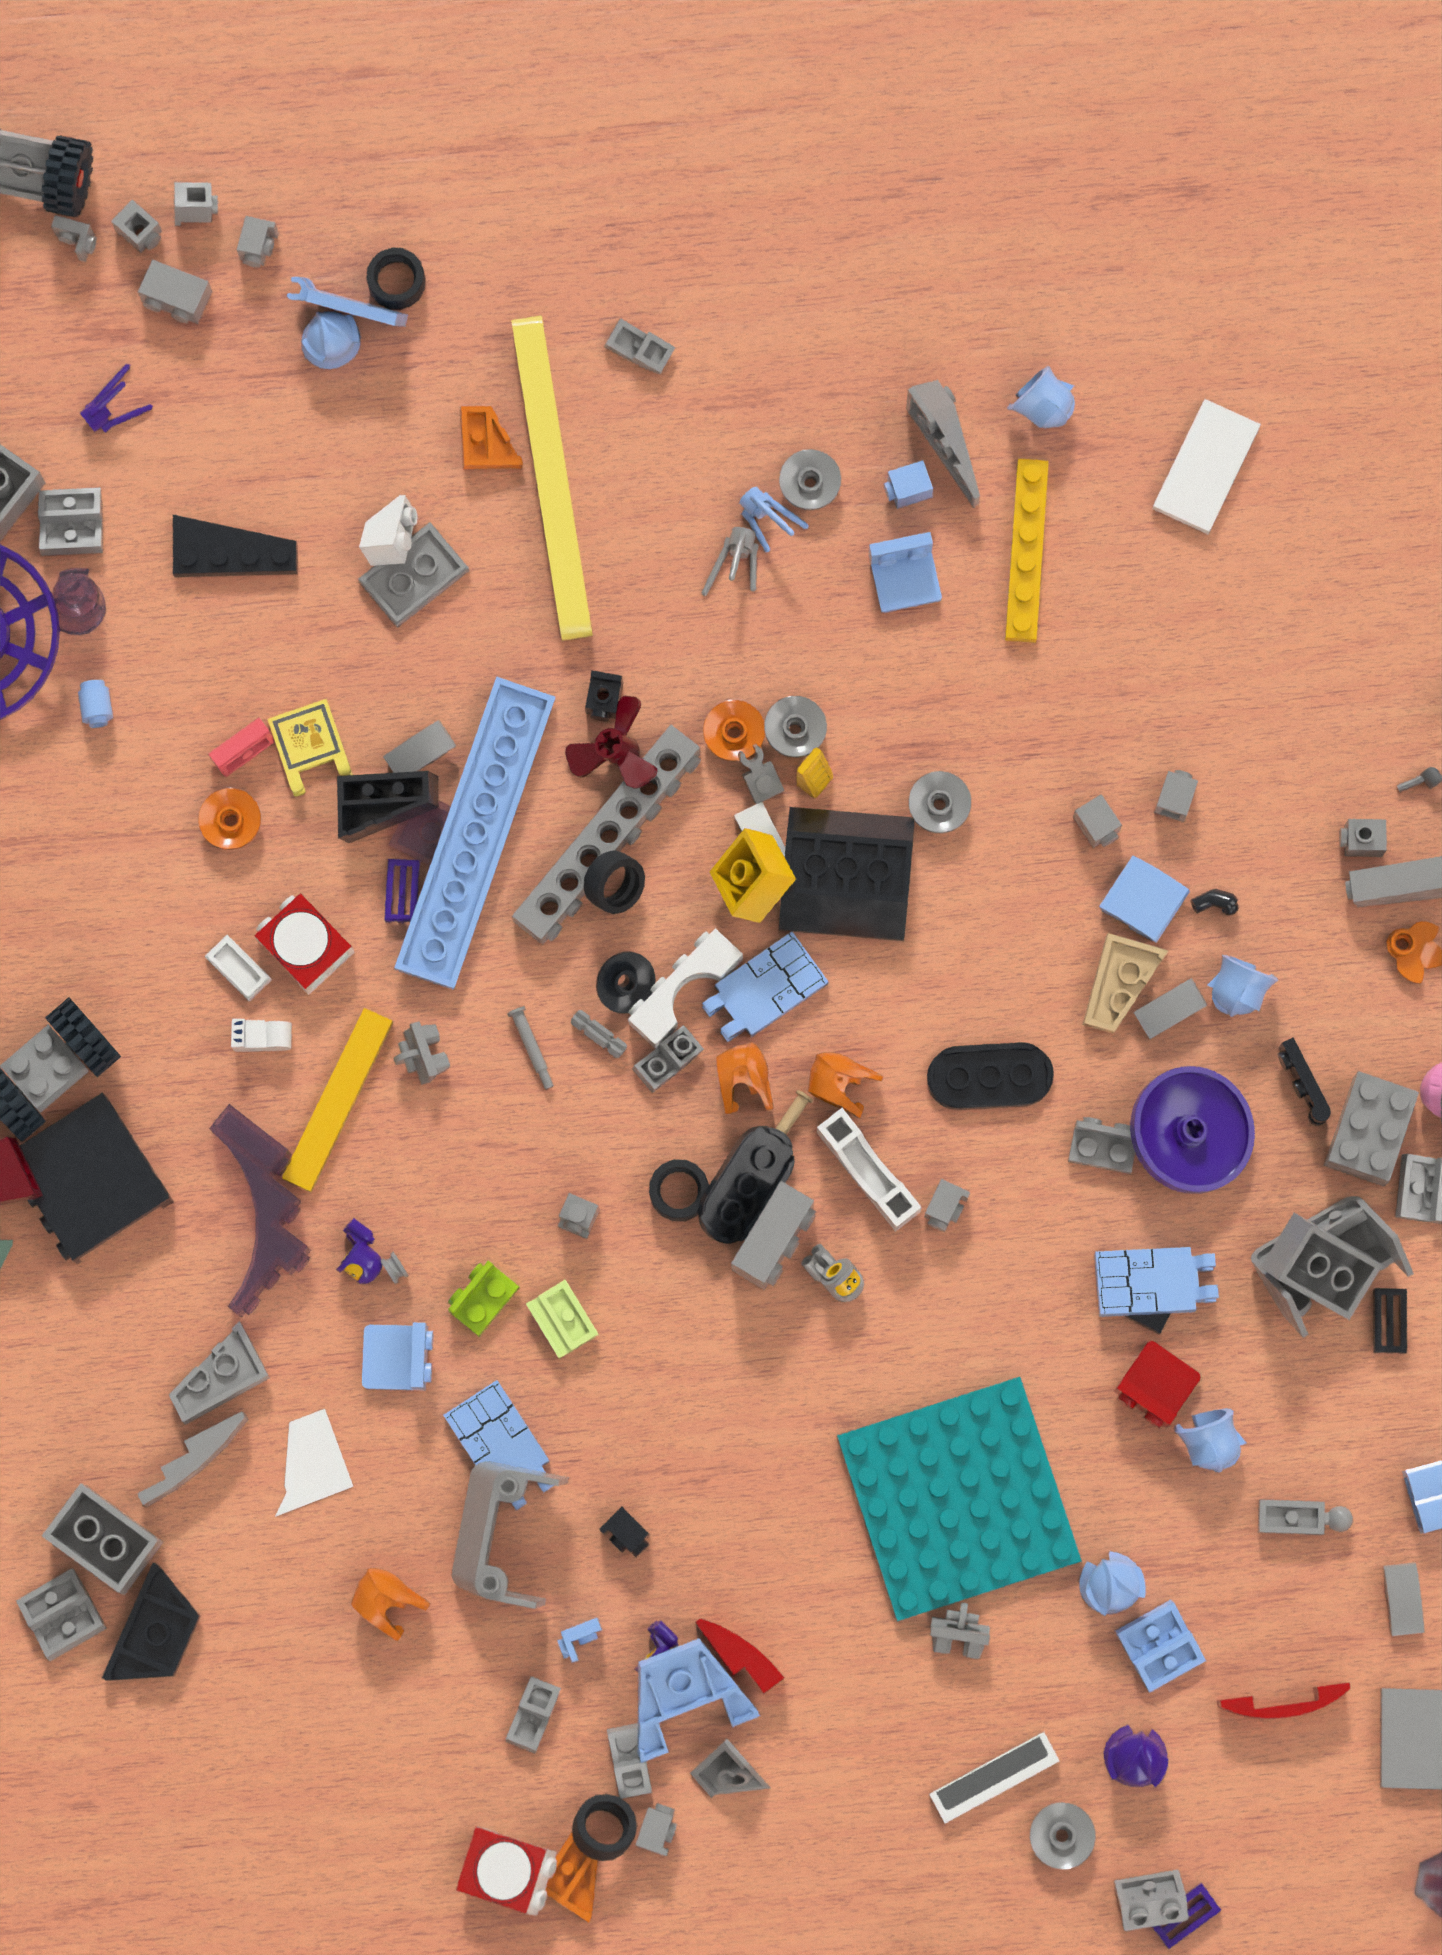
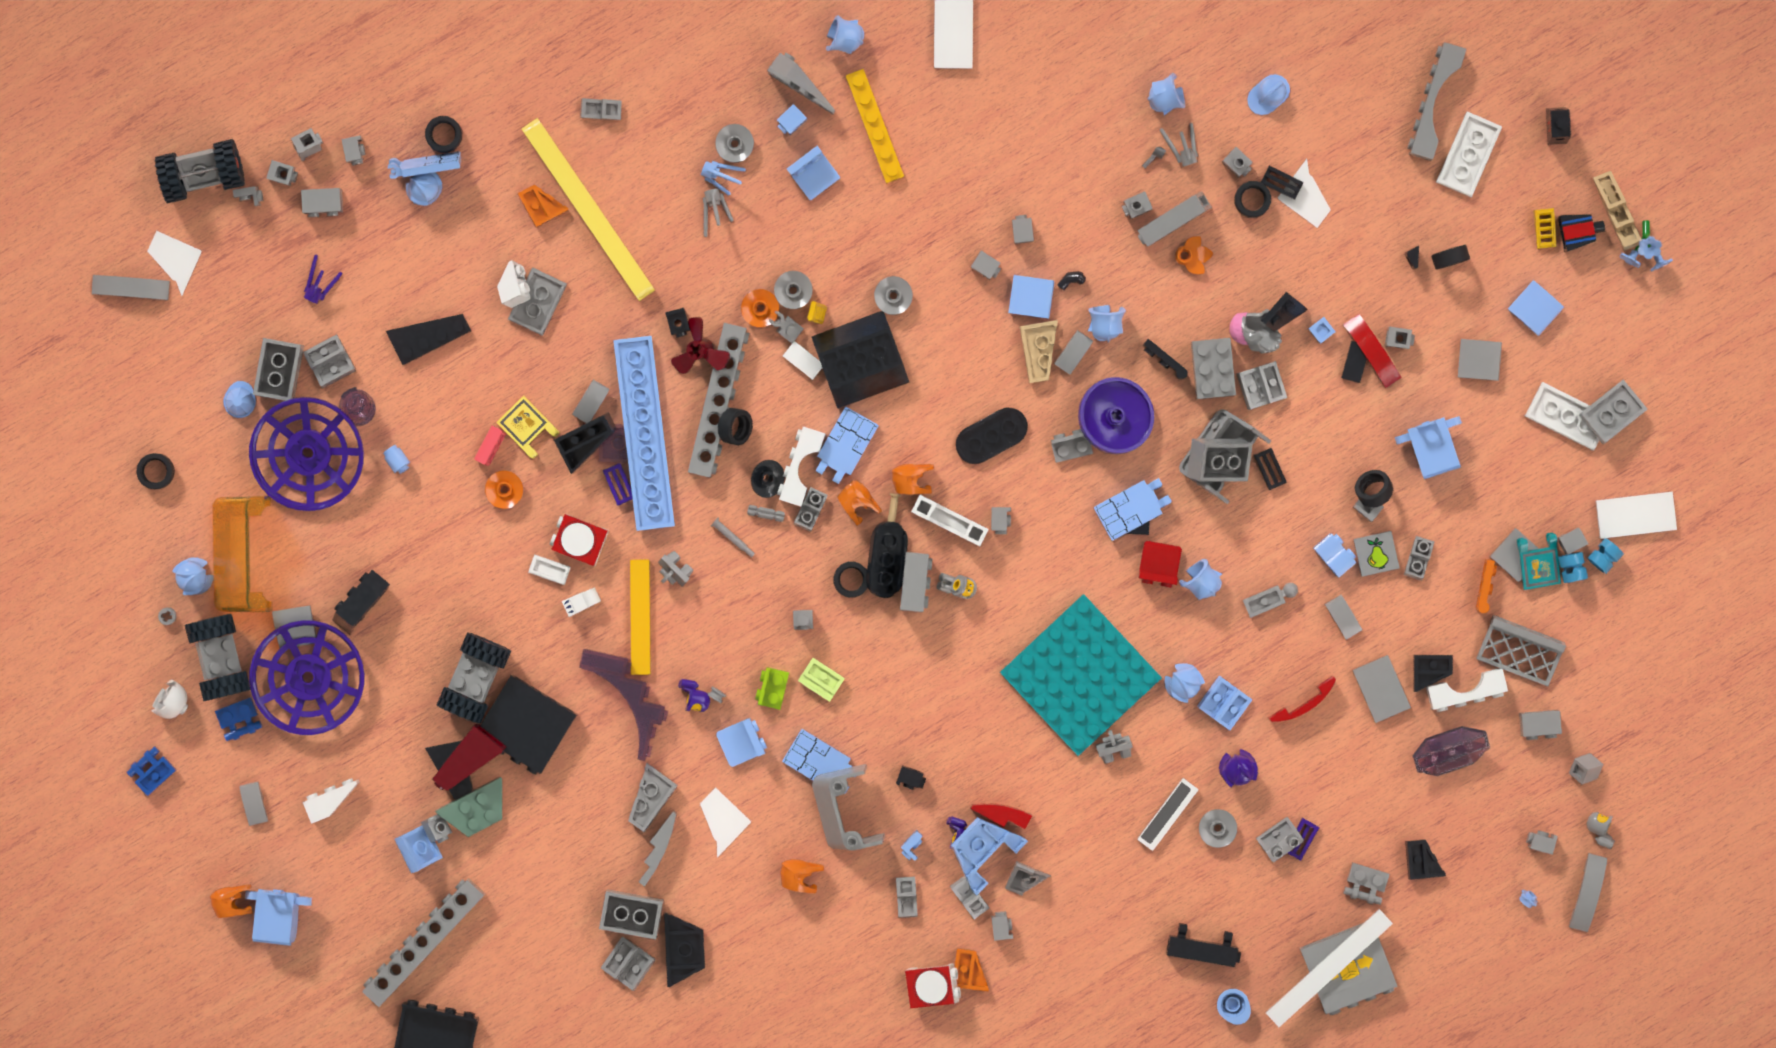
camera: 25 degrees left, 10 degrees up
black tyre [572,1794,637,1861] -> none
yellow brick [709,828,796,923] -> none

